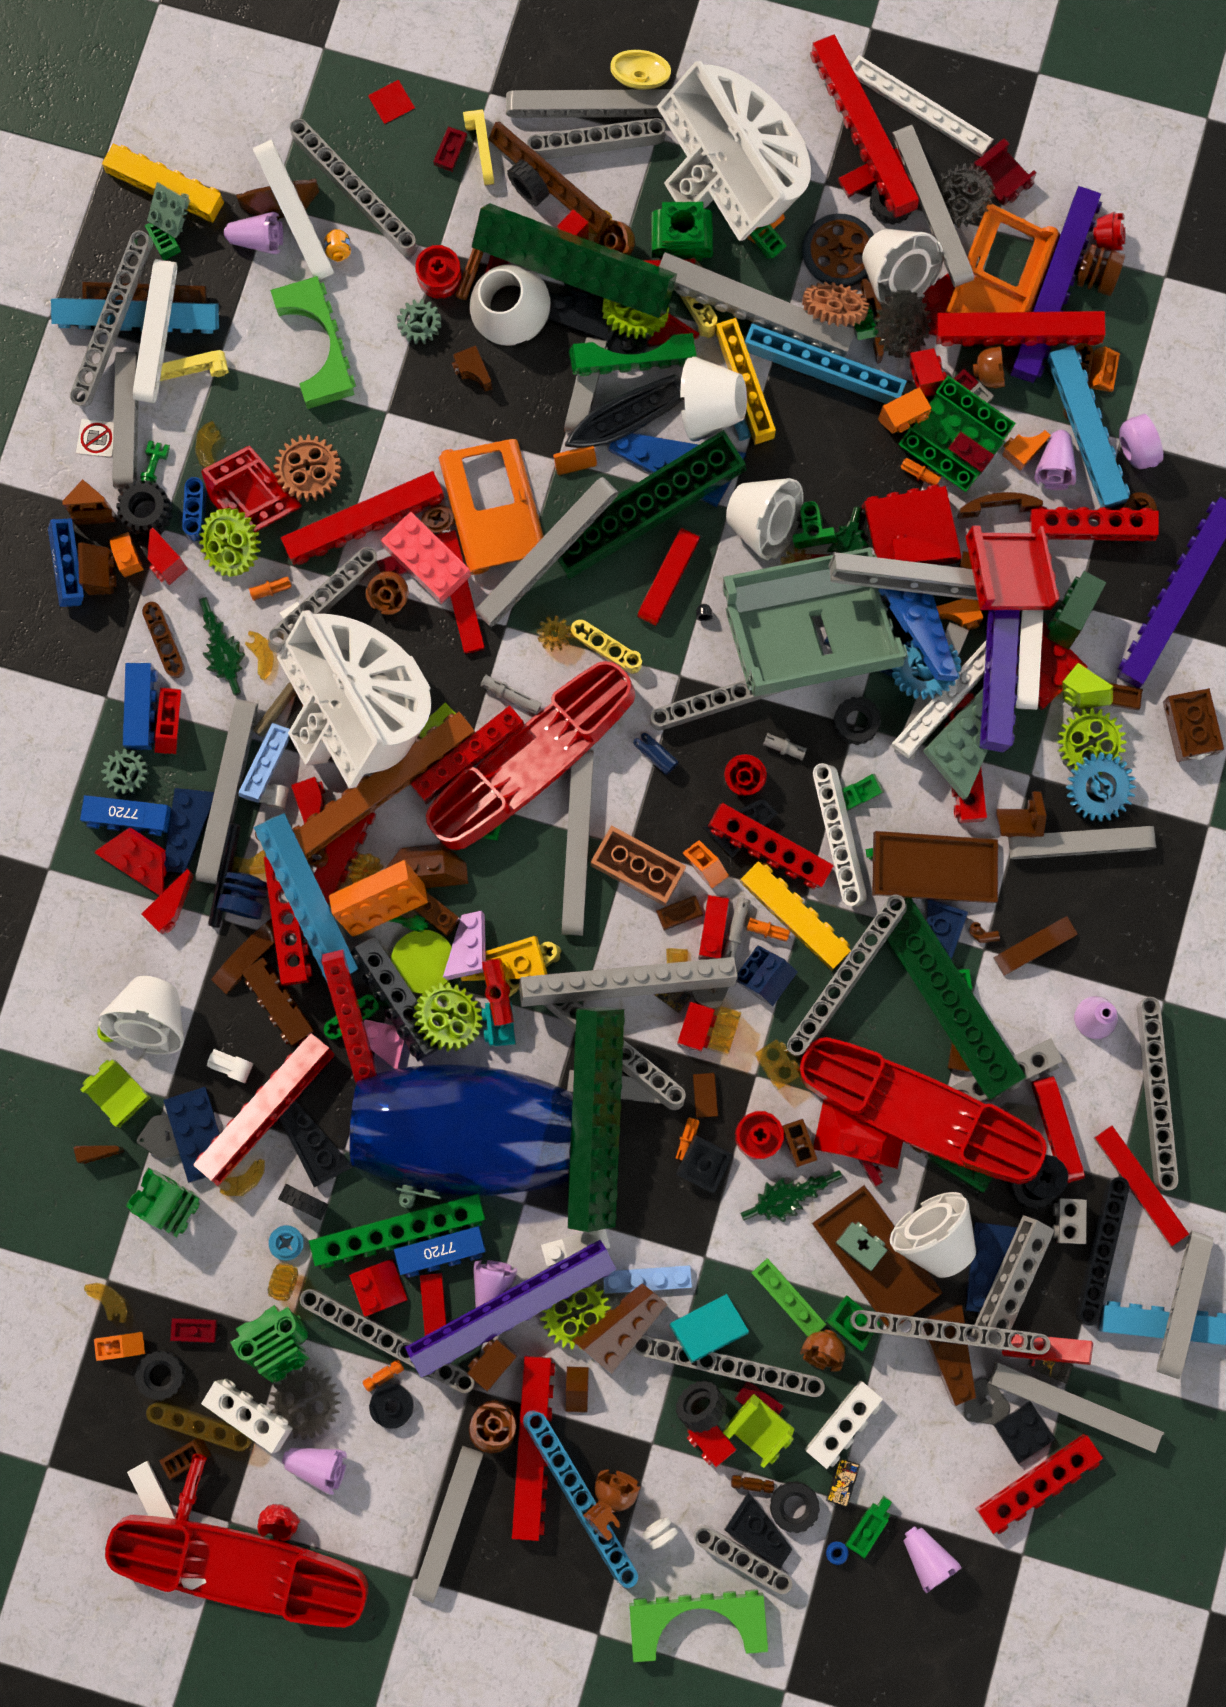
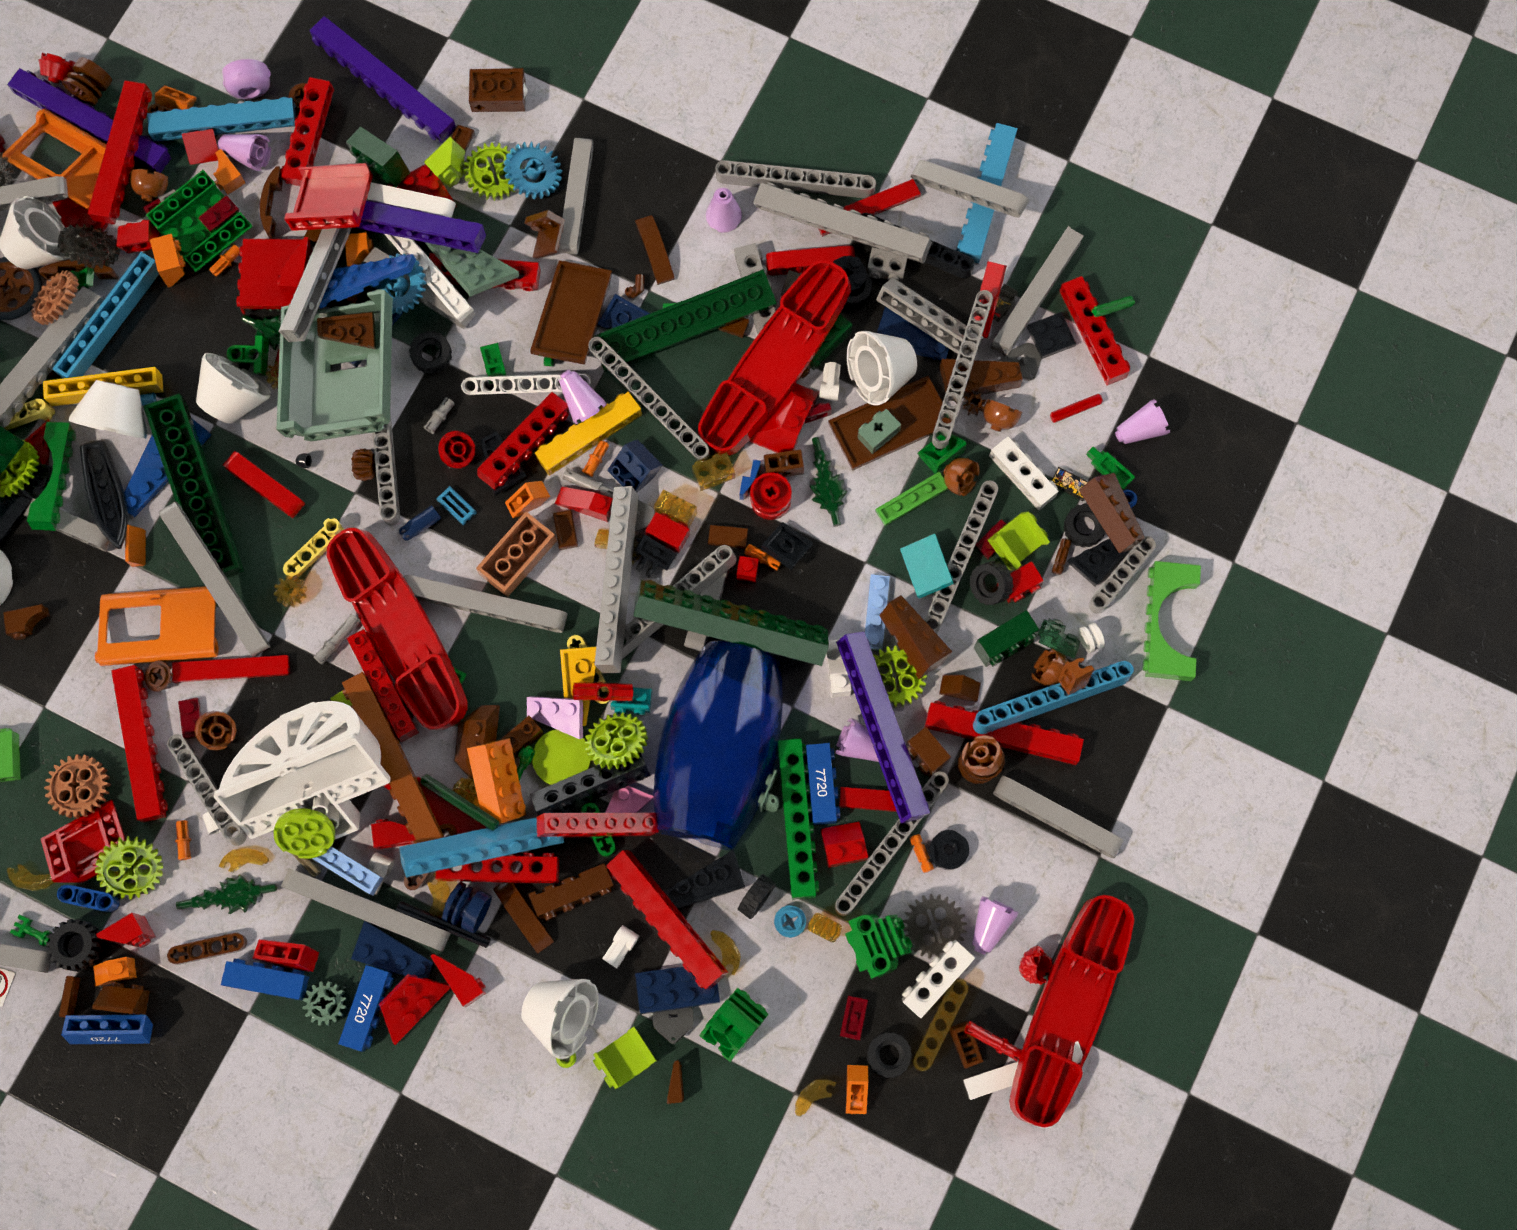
camera: 80 degrees left, 5 degrees down
dark orange slope [62,479,113,514] -> none
coral brick [381,512,471,604] -> none
none -> red sticker [182,129,218,165]
none -> lime tile [273,808,335,859]
none -> reddish brown wing [317,312,376,349]
none -> reddish brown gear [351,448,376,481]
none -> dark green axle [420,774,500,831]
none -> dark azure tile [436,486,477,526]
none -> lavender cone [559,369,606,424]
none -> black hinge [634,535,677,578]
none -> red brick [737,556,759,583]
none -> blue slope [739,460,761,500]
none -> light grey brick [753,182,932,263]
none -> white piece [819,362,841,400]
none -> reddish brown gear [963,392,986,417]
none -> dark green brick [974,610,1039,667]
none -> dark orange cylinder [984,399,1023,432]
none -> clear green plate [1037,618,1081,659]
none -> red axle [1050,394,1103,423]
none -> reddish brown wedge [1079,473,1145,553]
none -> green axle [1092,296,1135,317]

